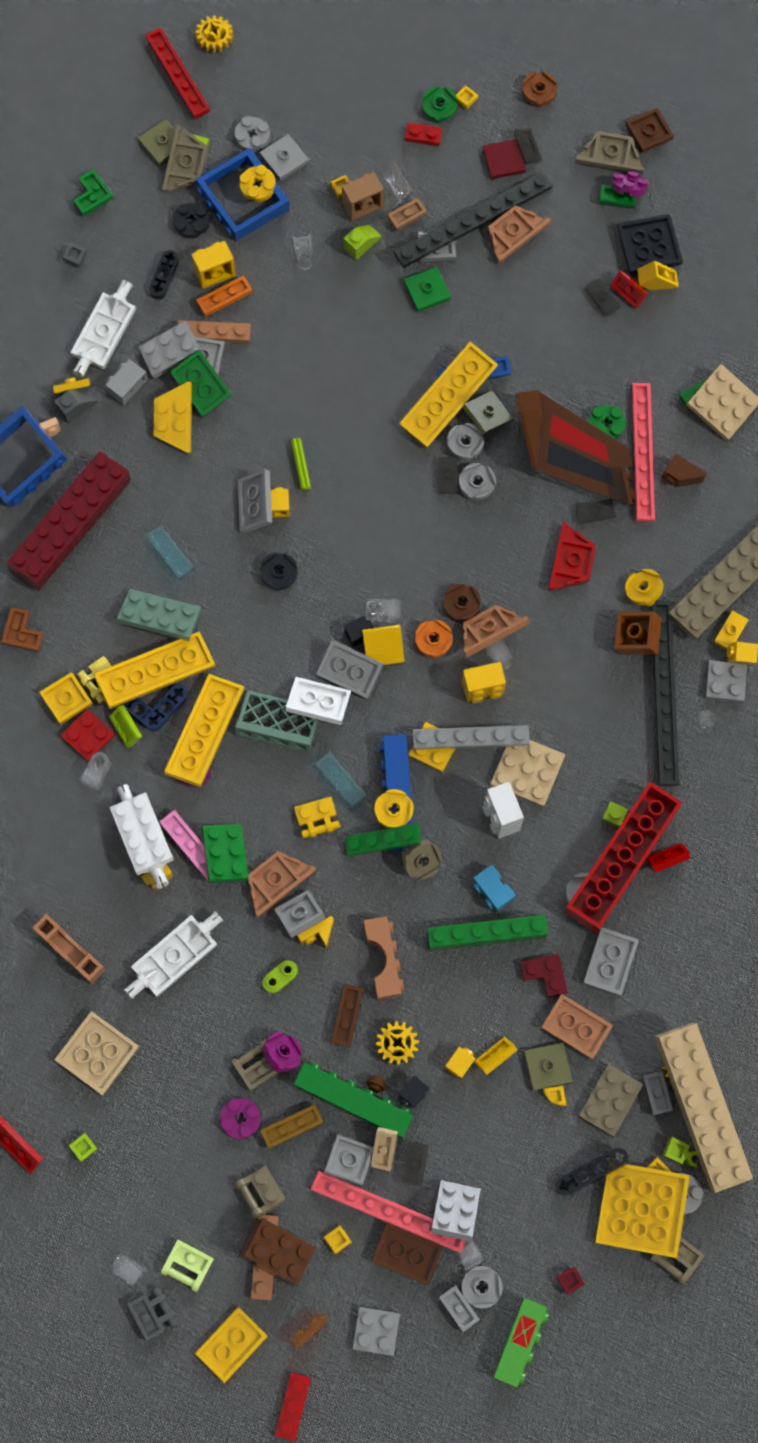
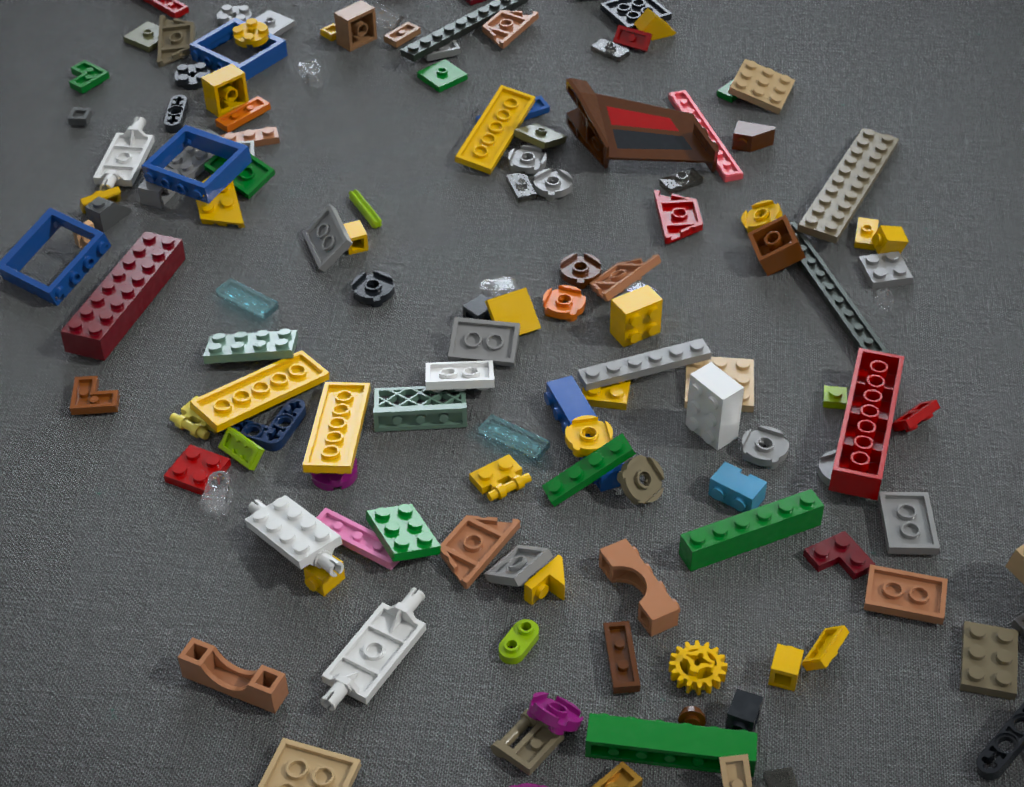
camera: 15 degrees left, 30 degrees down
yellow plate [39,672,93,725] -> none
lime slope [344,225,382,260] -> none
olive plate [524,1043,572,1091] -> none
yellow tile [543,1086,567,1106] -> none
none -> blue window [141,125,252,204]
none -> light grey plate [741,426,789,469]

